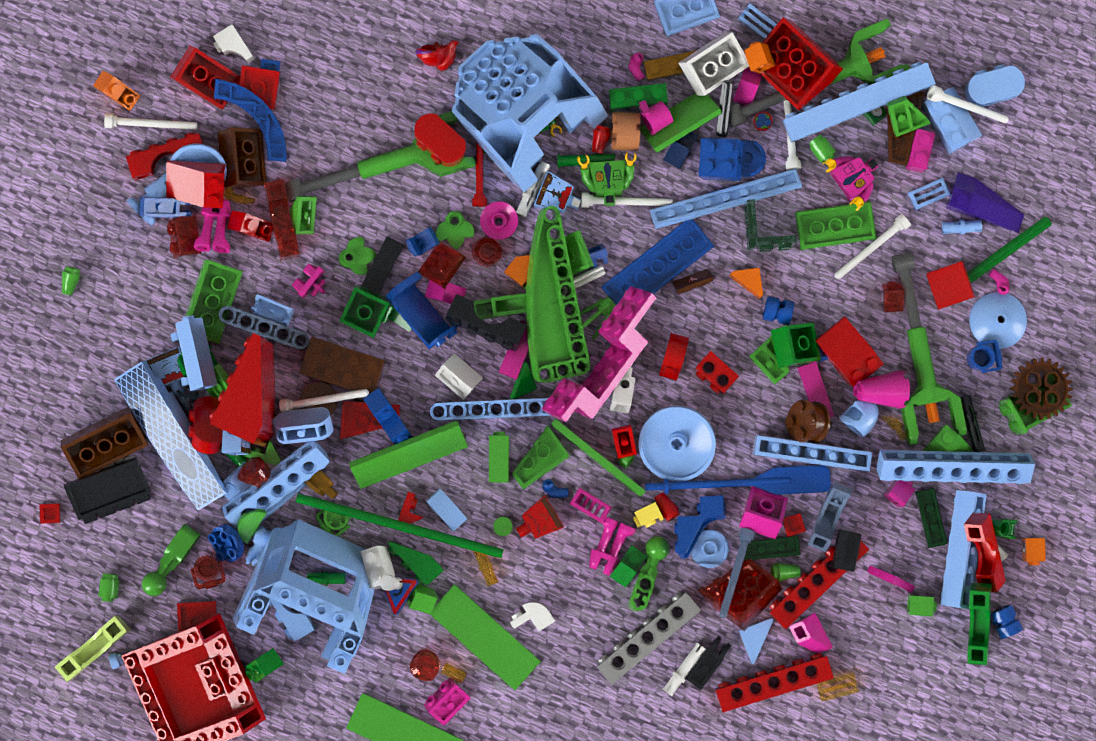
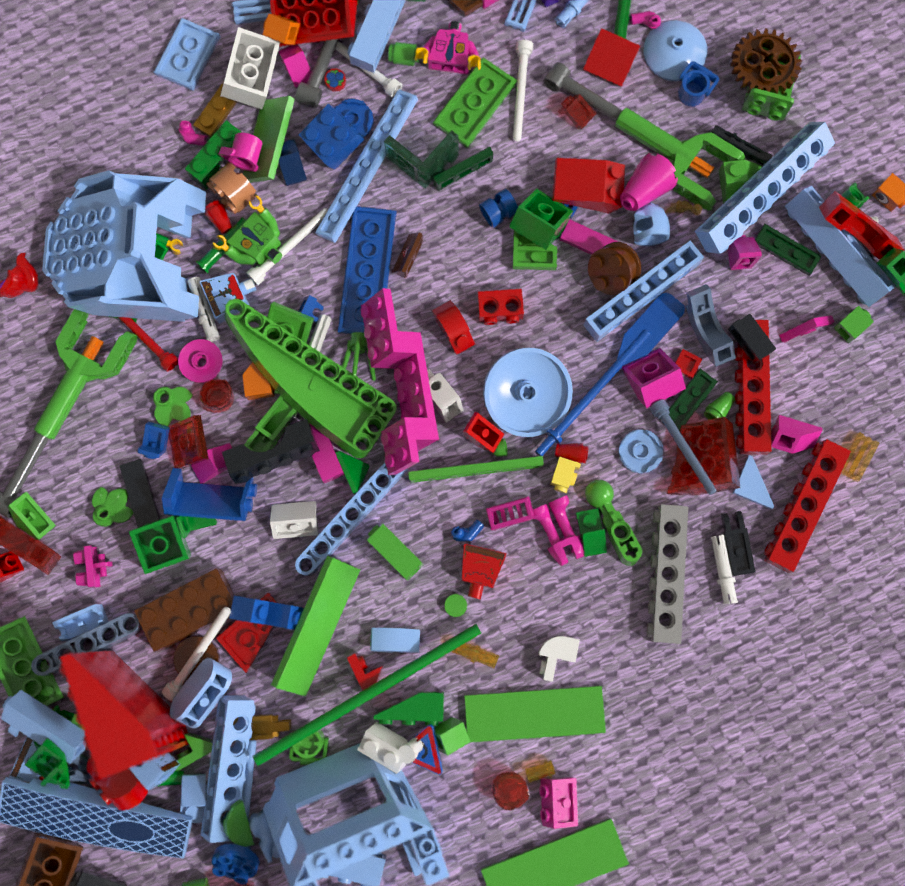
camera: 40 degrees left, 5 degrees down
clear red hair [237,457,271,488] -> none
green axle [307,571,346,586] -> none
red brick [414,113,466,167] -> none
bright green wing [512,425,570,490] -> none
blue arch [674,495,726,559] -> none
axle [716,80,734,137] -> none
orange slope [729,268,763,299] -> none
none -> green slope [24,738,70,789]
none -> dark green tile [433,146,494,191]

